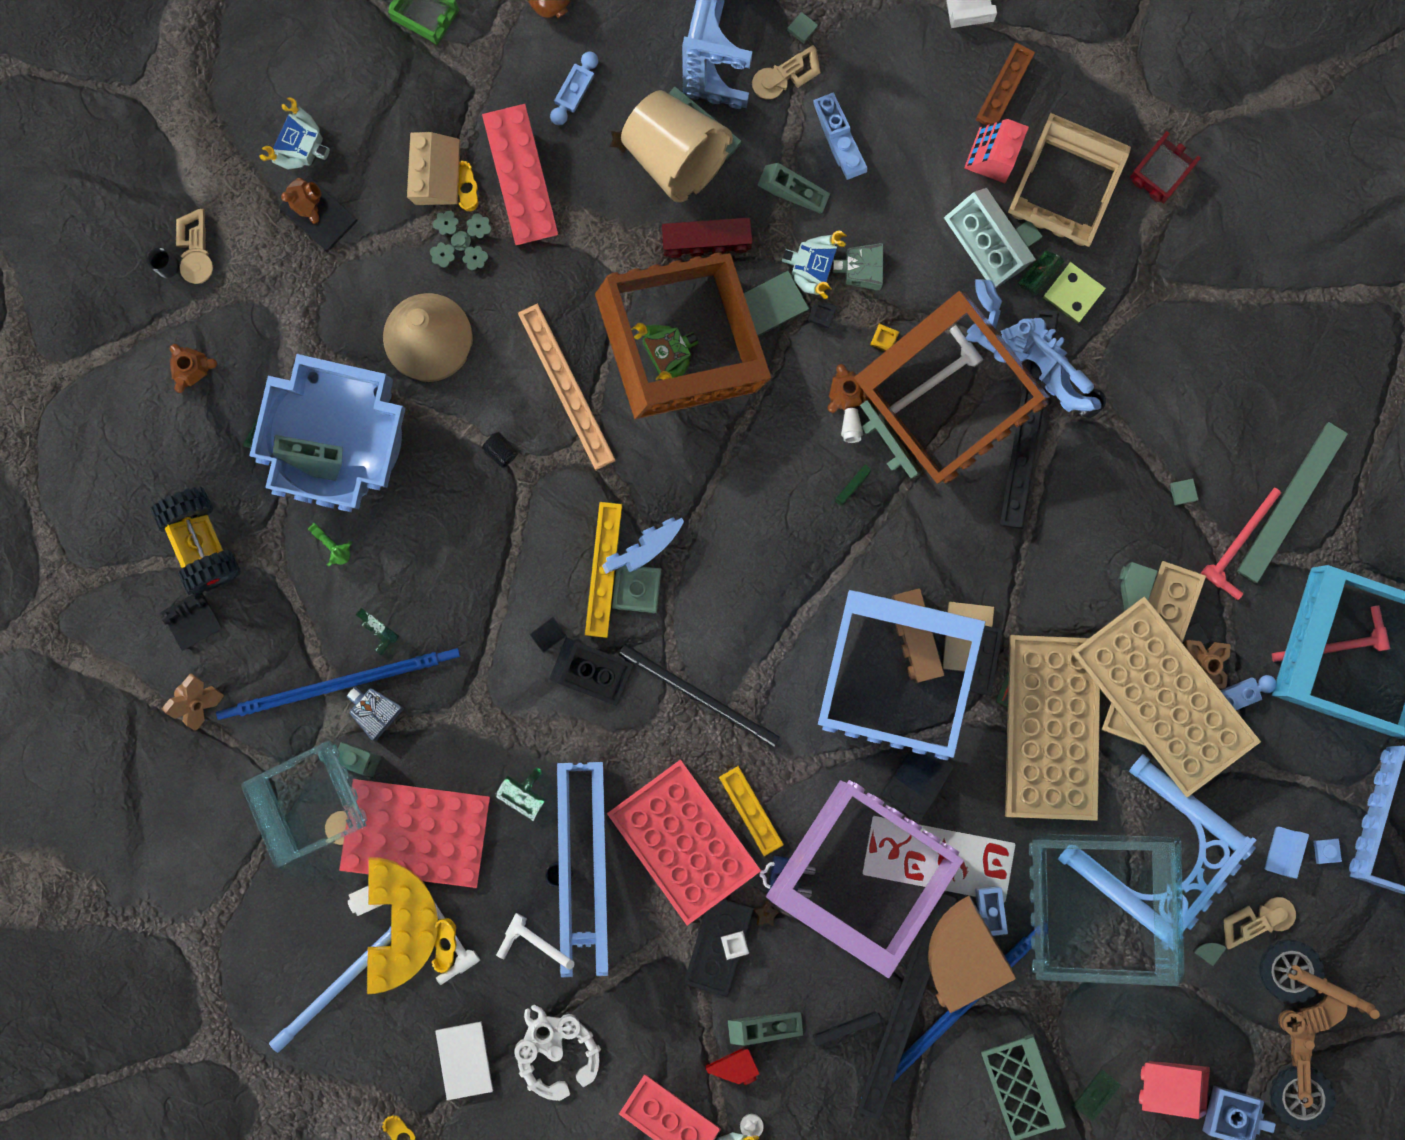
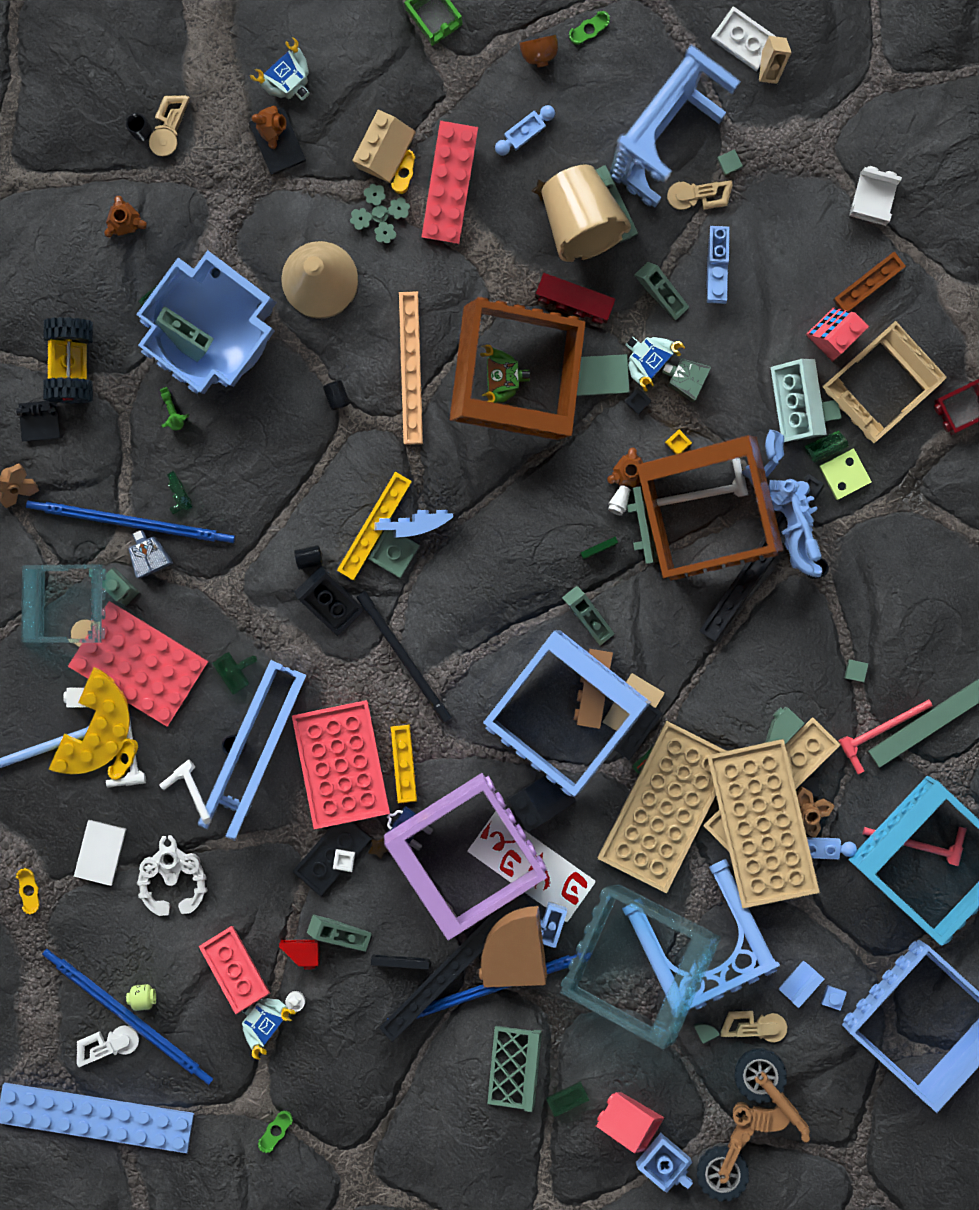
camera: 30 degrees right, 5 degrees up
none -> sand green slope [562,586,614,645]

